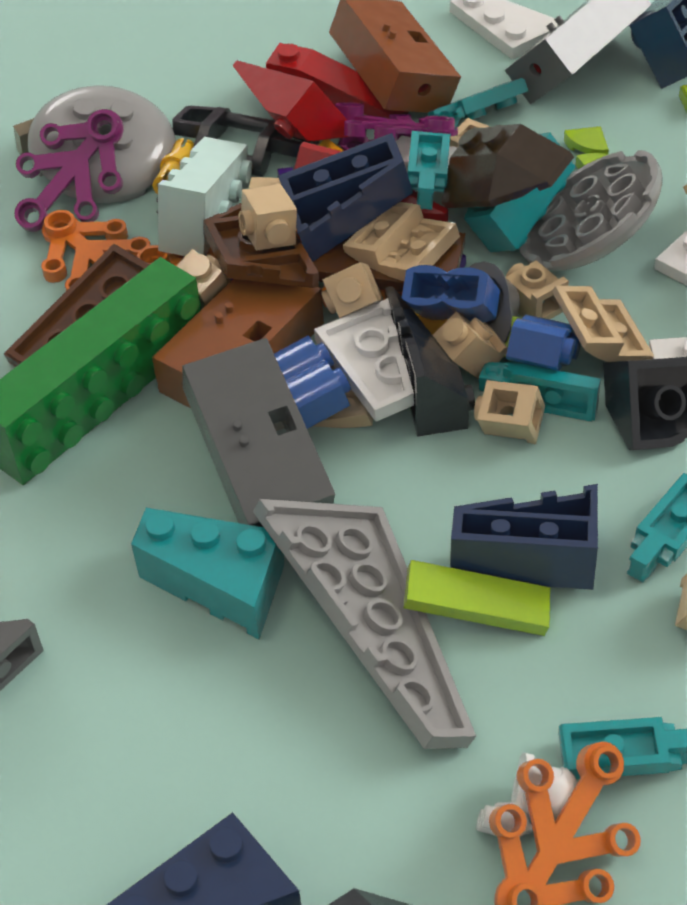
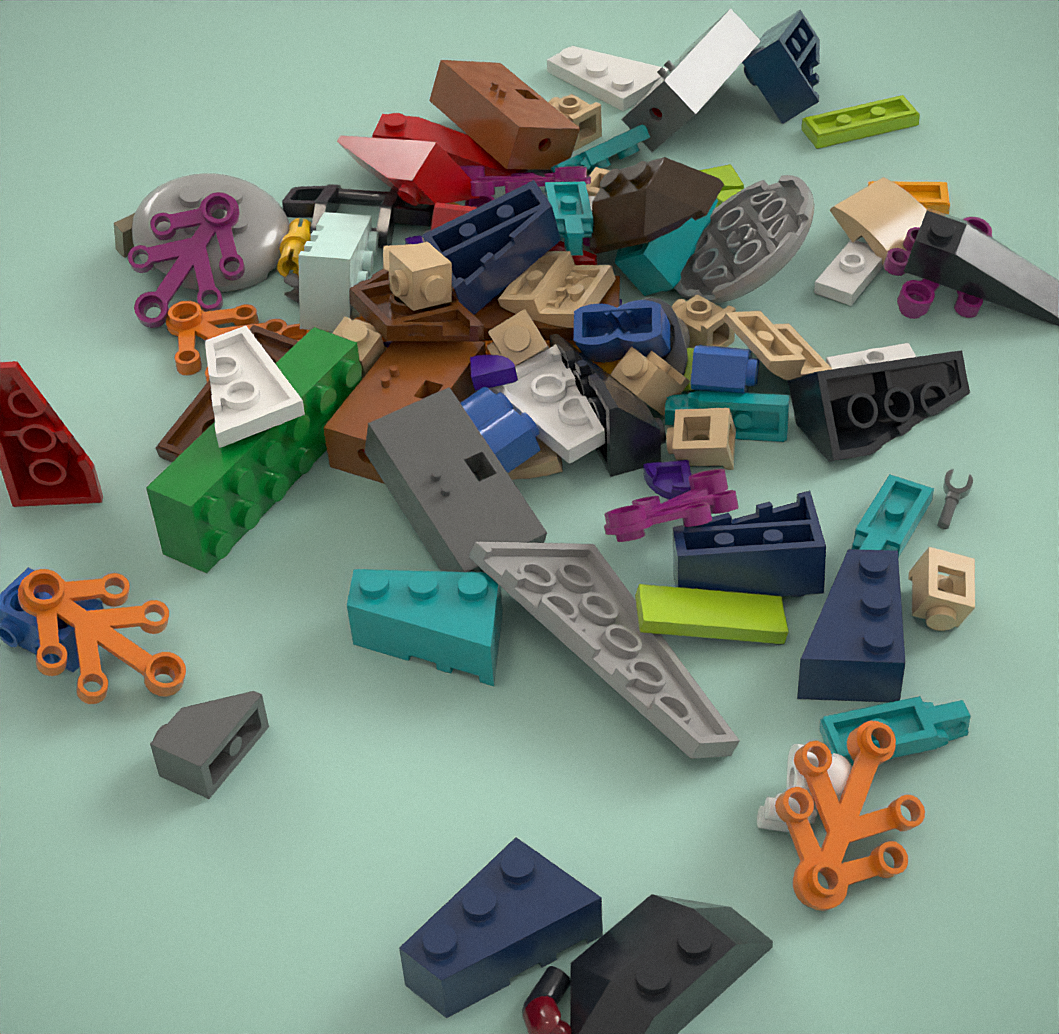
camera: 10 degrees left, 5 degrees down
none -> white wing [205,326,305,448]
none -> dark purple tile [470,355,519,391]
none -> tan brick [549,94,602,151]
none -> magenta plant [604,469,739,542]
none -> dark purple tile [643,460,692,500]
none -> dark blue wedge [797,549,906,703]

